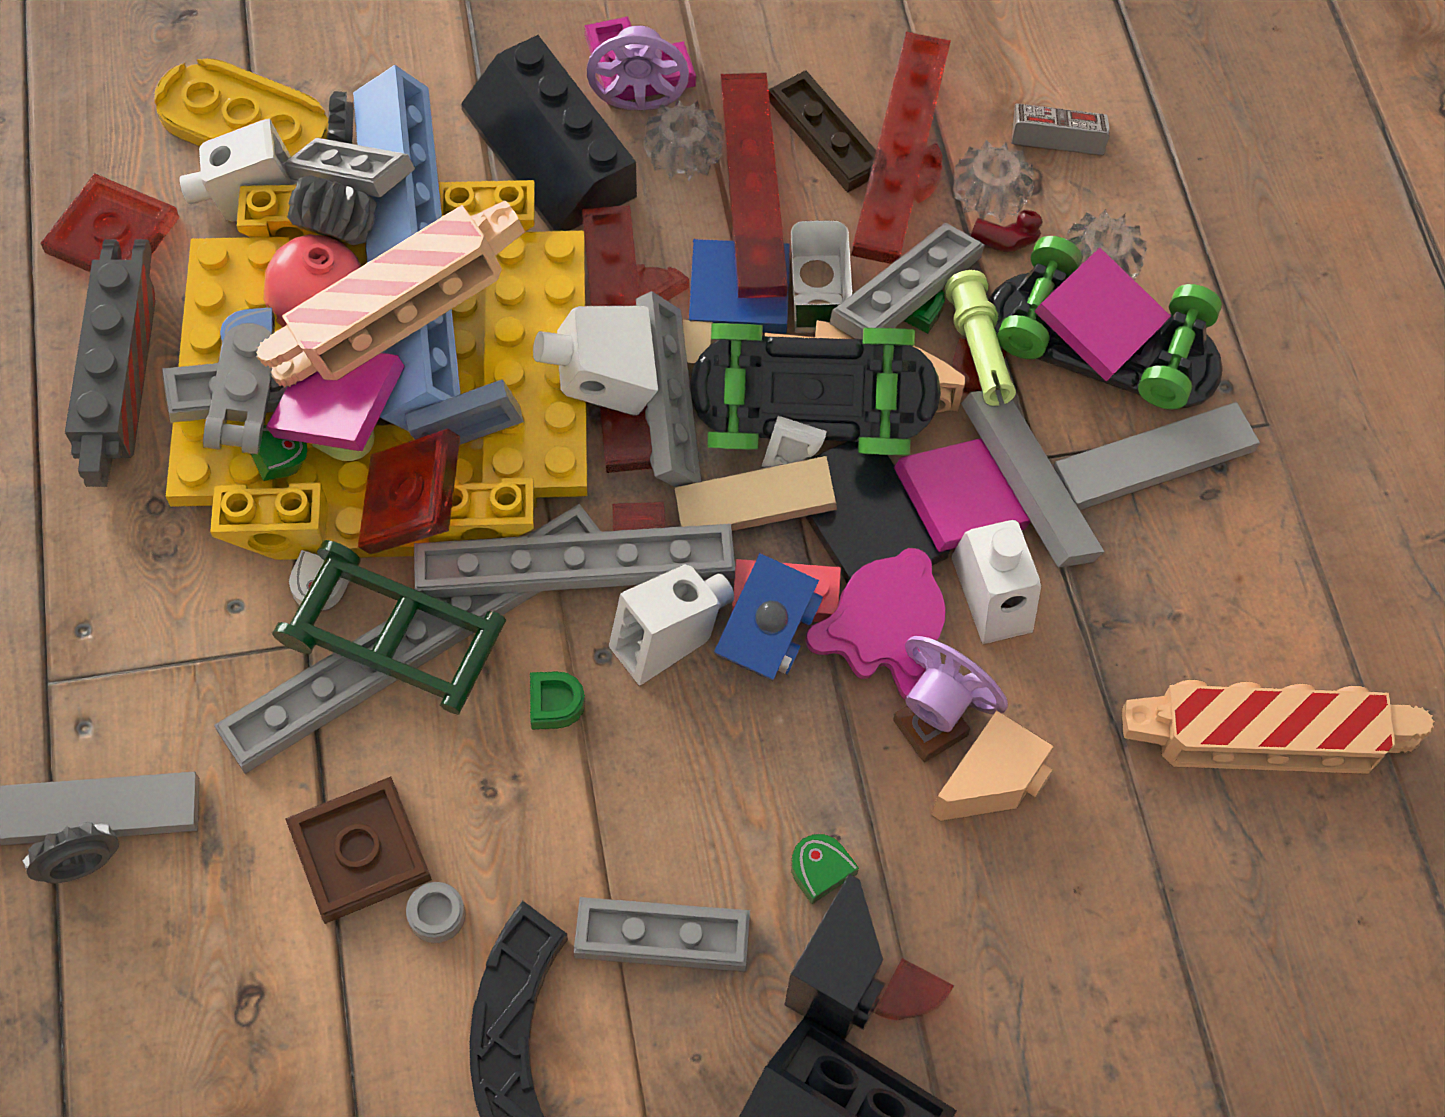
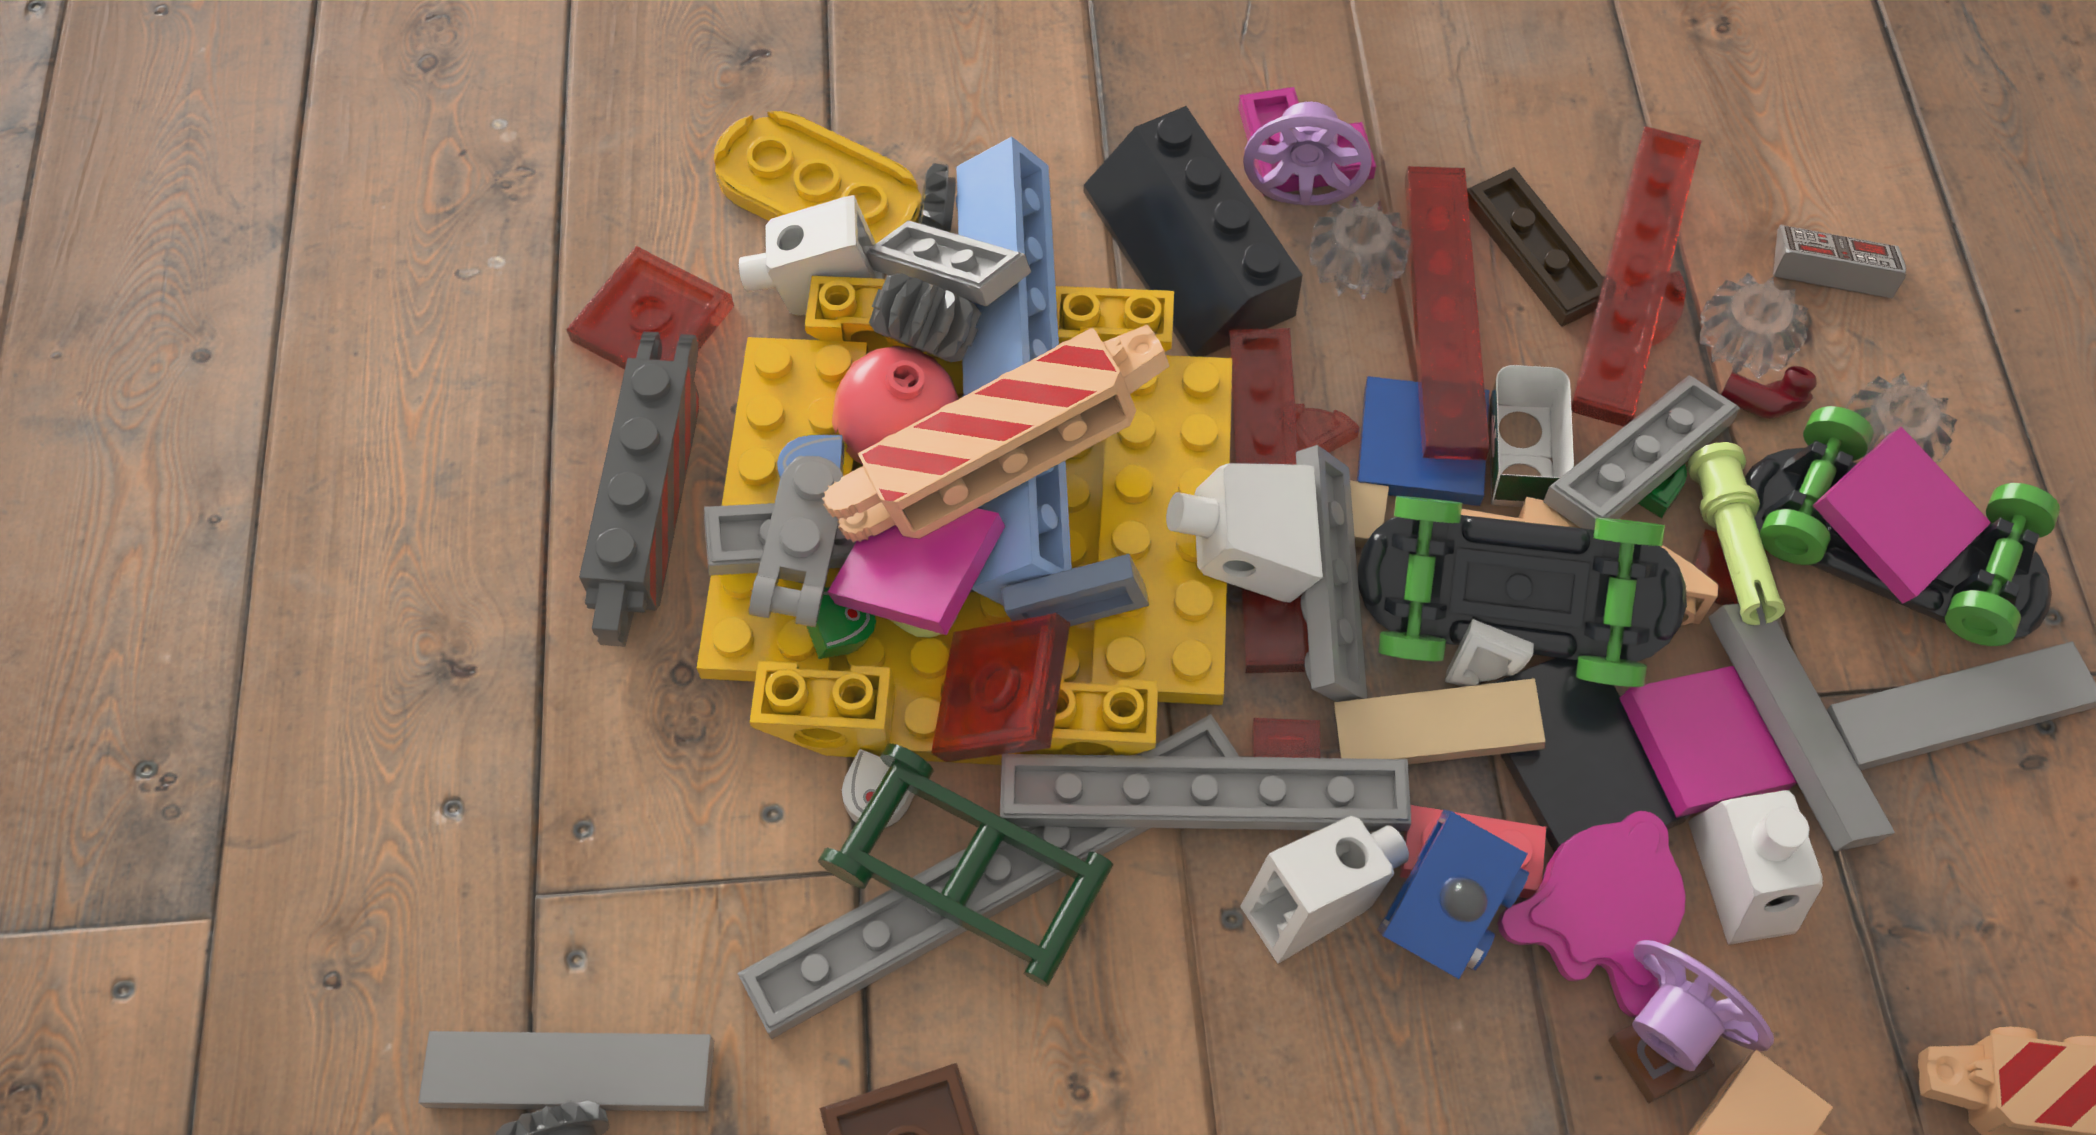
camera: 10 degrees right, 0 degrees up
green tile [530,671,585,730] -> none

